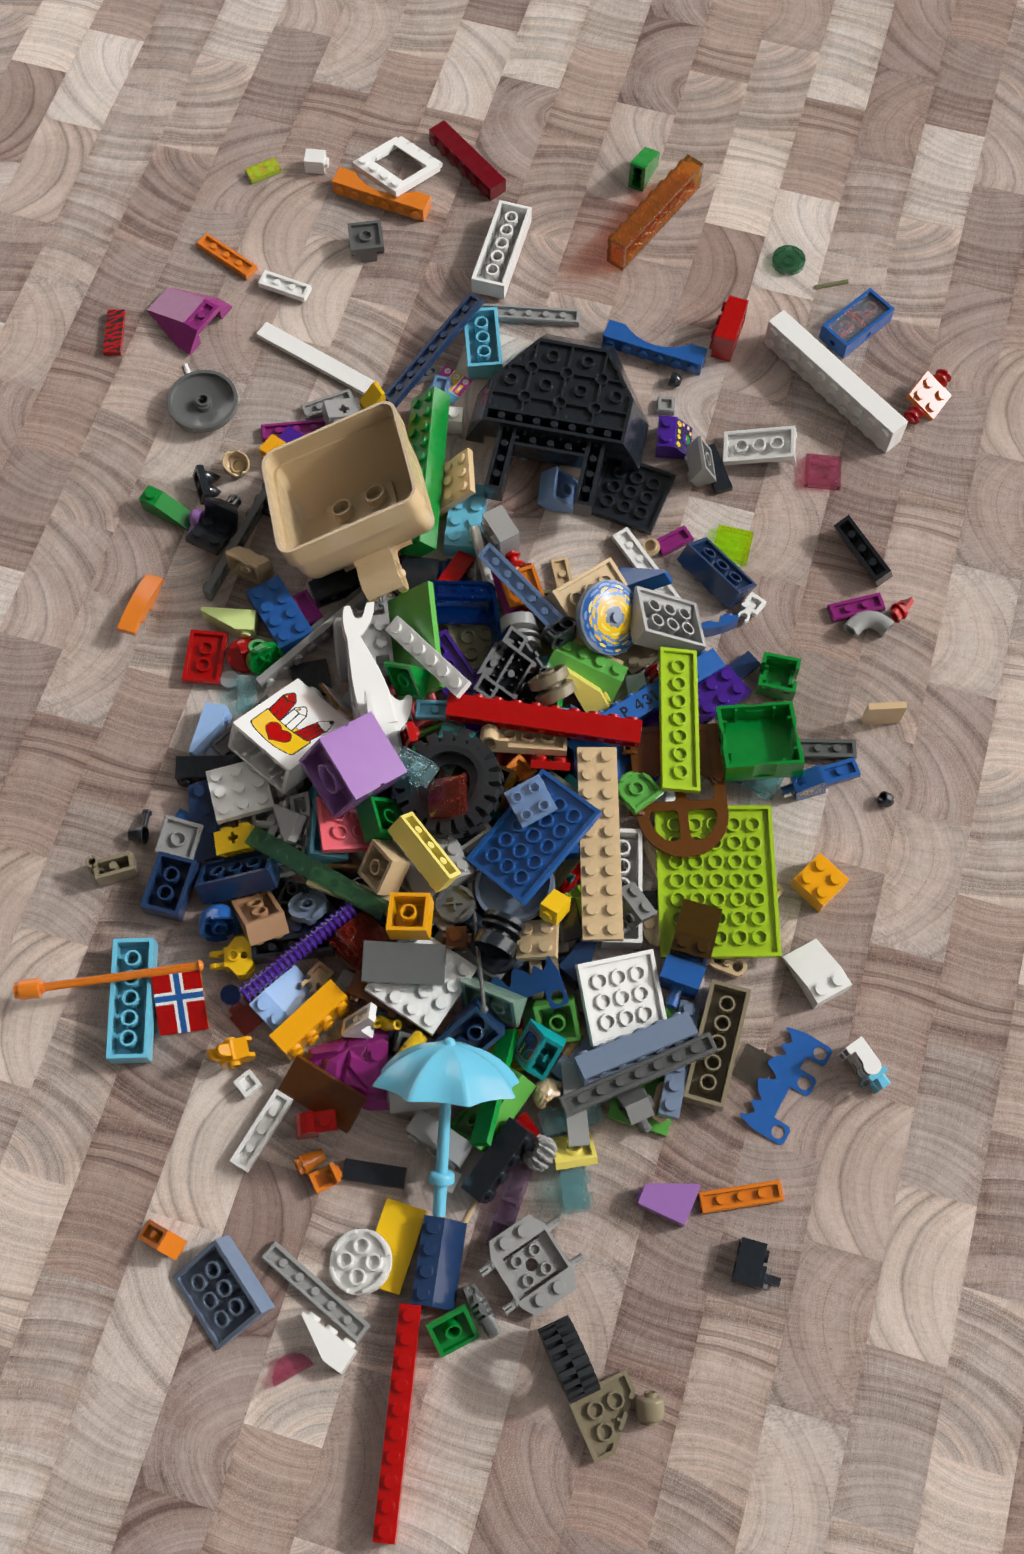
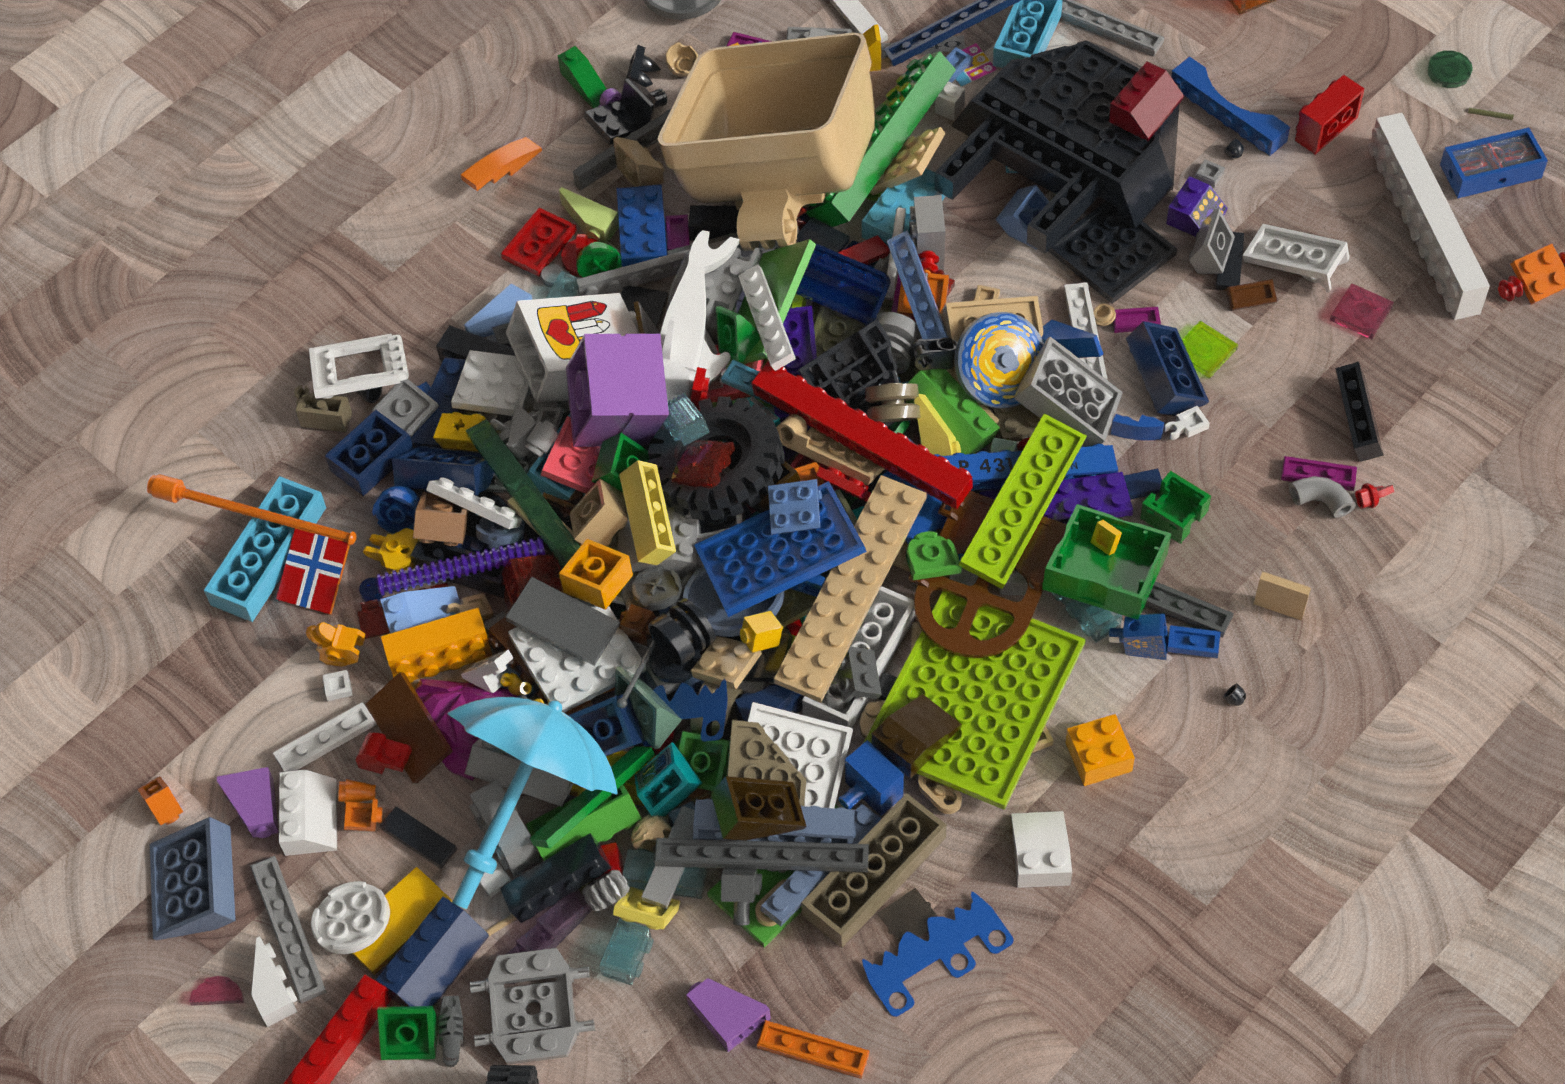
camera: 30 degrees right, 10 degrees down
white hips [838,1036,891,1094] -> none
none -> medium lavender slope [217,767,279,838]
none -> white slope [279,770,337,856]
none -> white hinge [309,334,409,399]
none -> white plate [426,478,522,529]
none -> light grey brick [525,420,559,457]
none -> dark brown slope [711,776,807,841]
none -> dark tan plate [727,720,806,806]
none -> yellow plate [1090,520,1122,555]
none -> dark red slope [1109,61,1184,141]
none -> reddish brown tile [1226,279,1277,311]

